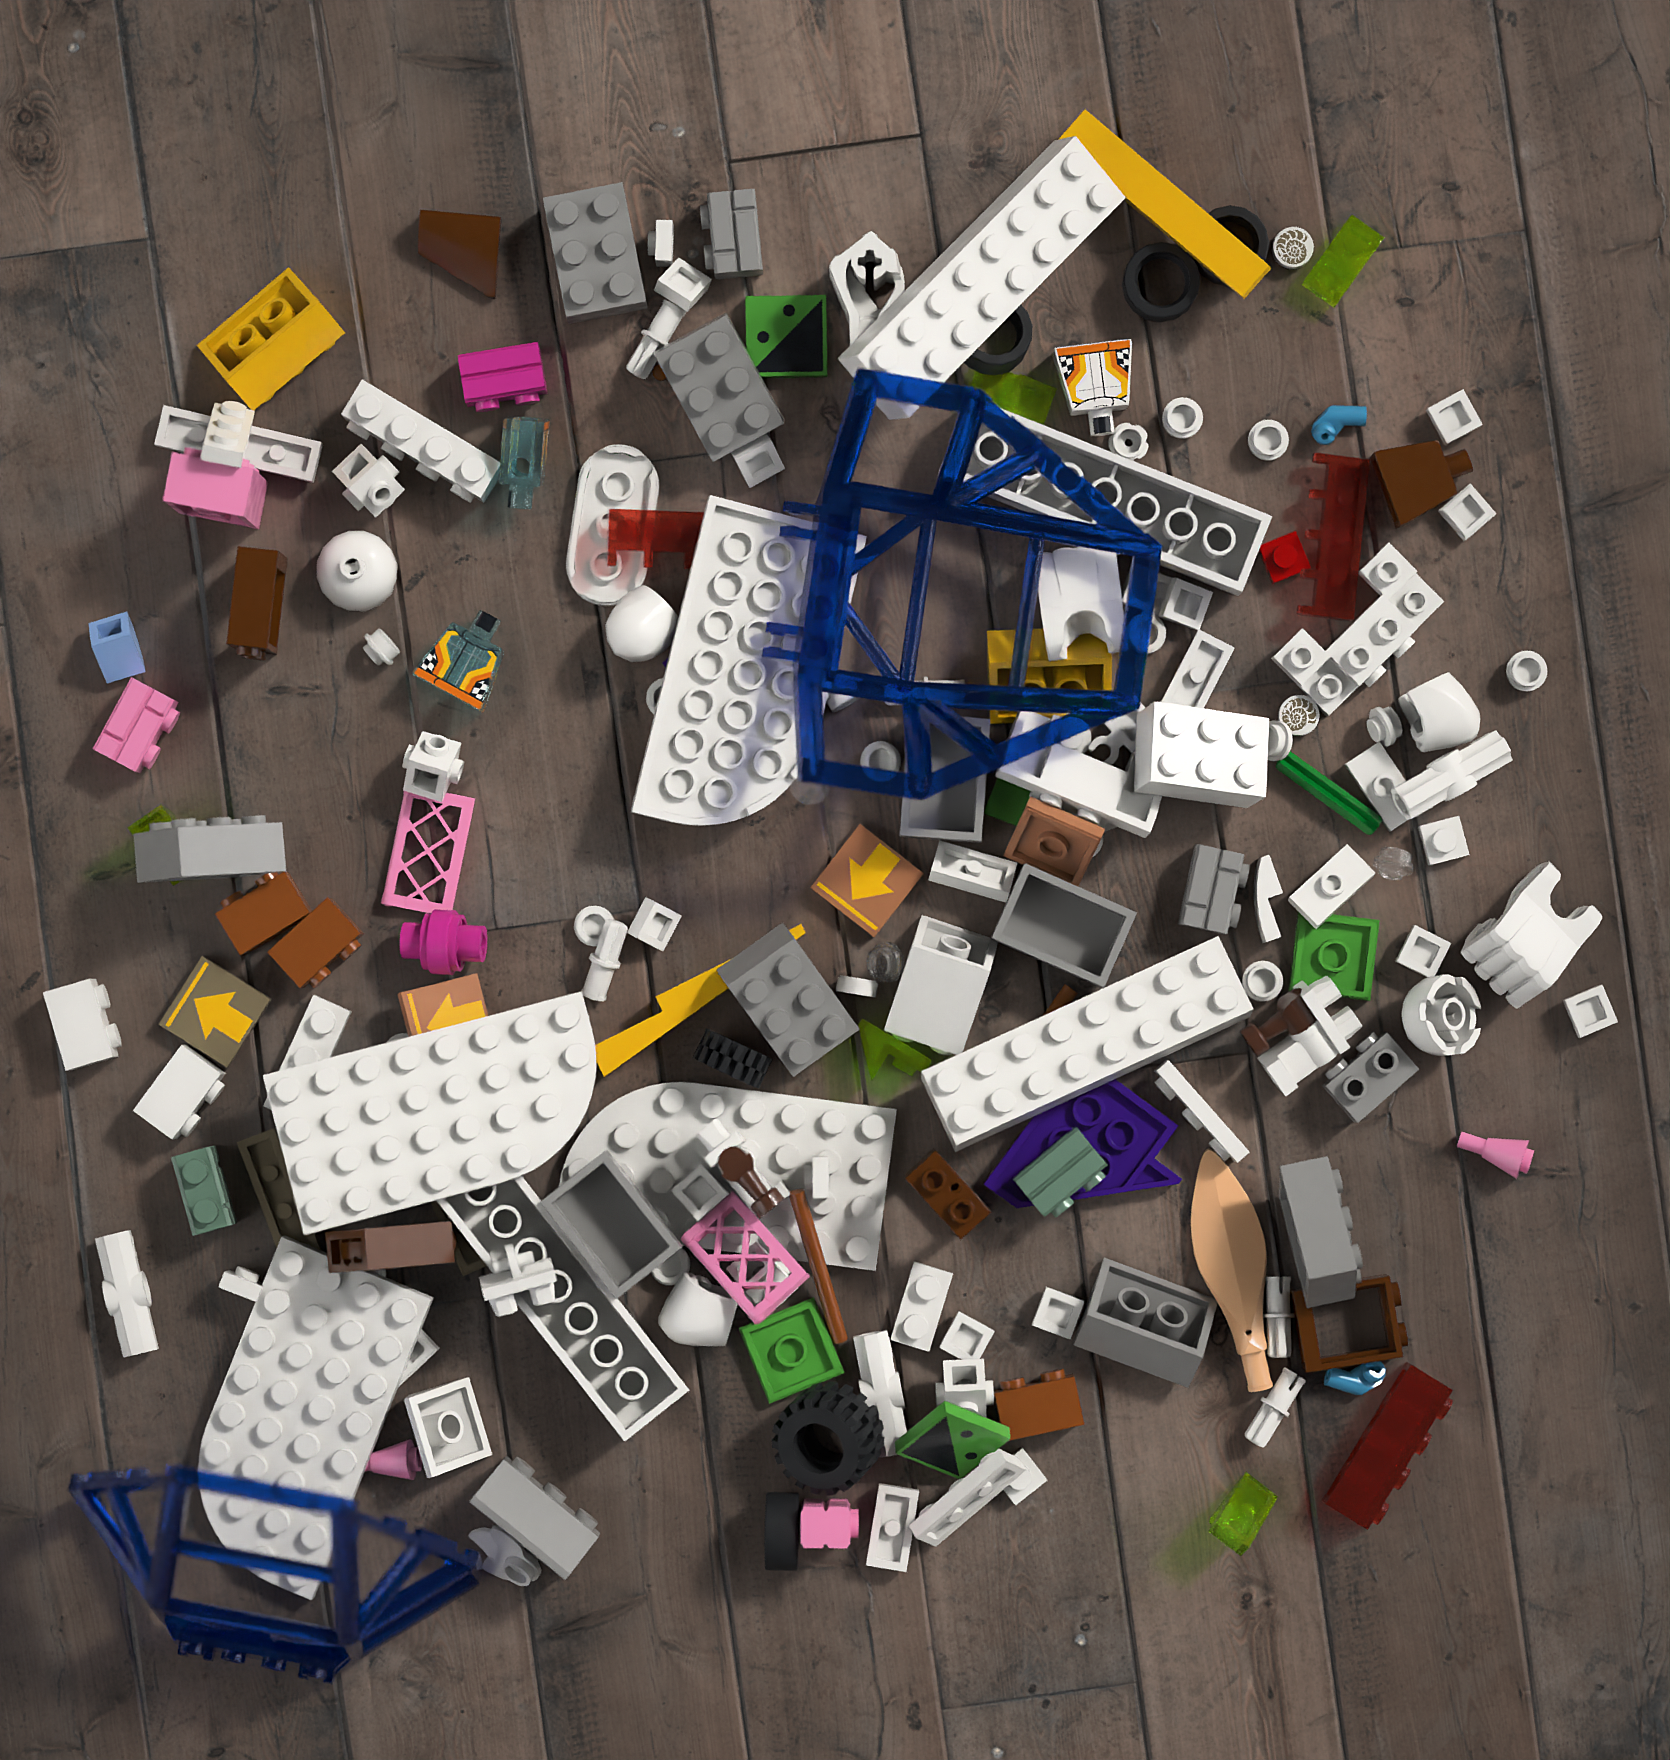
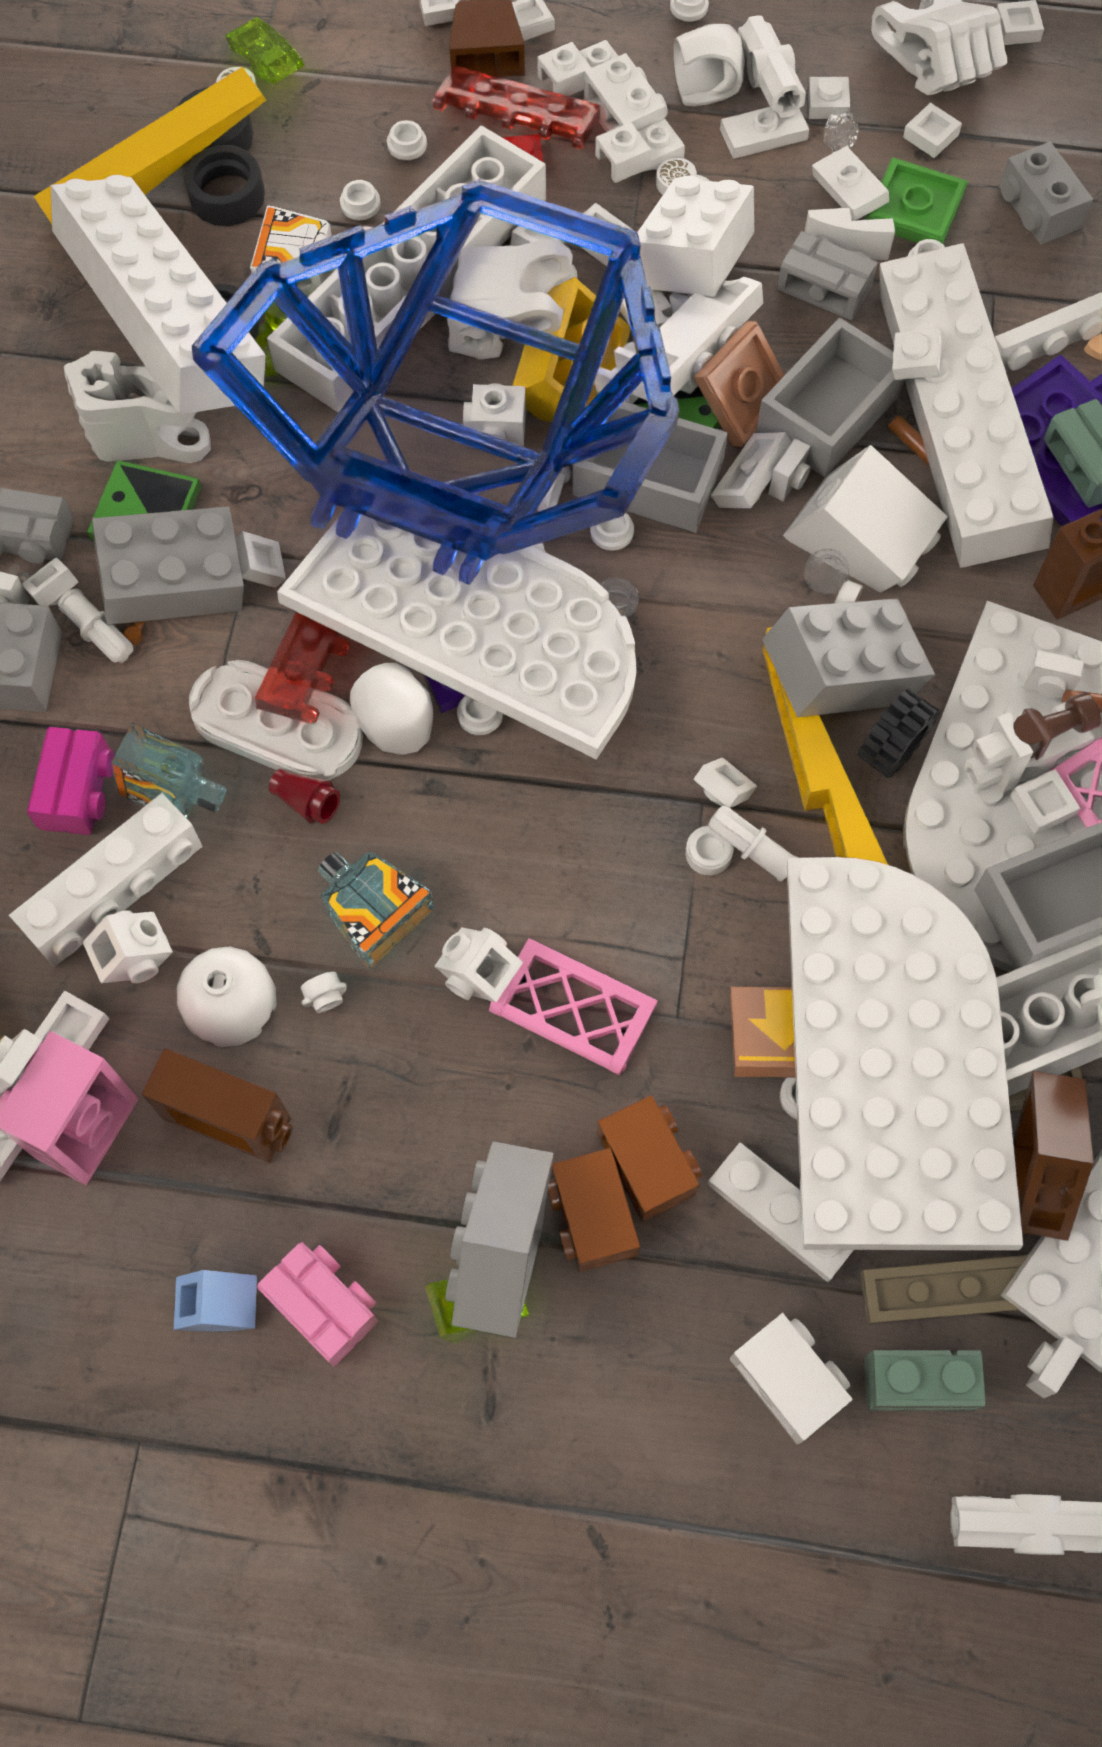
camera: 75 degrees left, 20 degrees down
white brick [43,979,122,1071] -> none
dark tan tile [158,956,272,1068] -> none
dark pink piece [400,909,487,975] -> none
nougat tile [810,824,924,937] -> none
clear neon green slope [858,1018,932,1081] -> none
white hips [1239,976,1362,1097] -> none
green axle [1275,751,1382,835] -> none
dark azure arm [1311,405,1367,445] -> none
white plate [1367,707,1402,747] -> none
white cylinder [1402,974,1481,1056] -> none
none -> dark red cone [268,768,340,824]
none -> white brick [463,383,526,449]
none -> white plate [768,438,811,502]
none -> white plate [892,328,942,380]

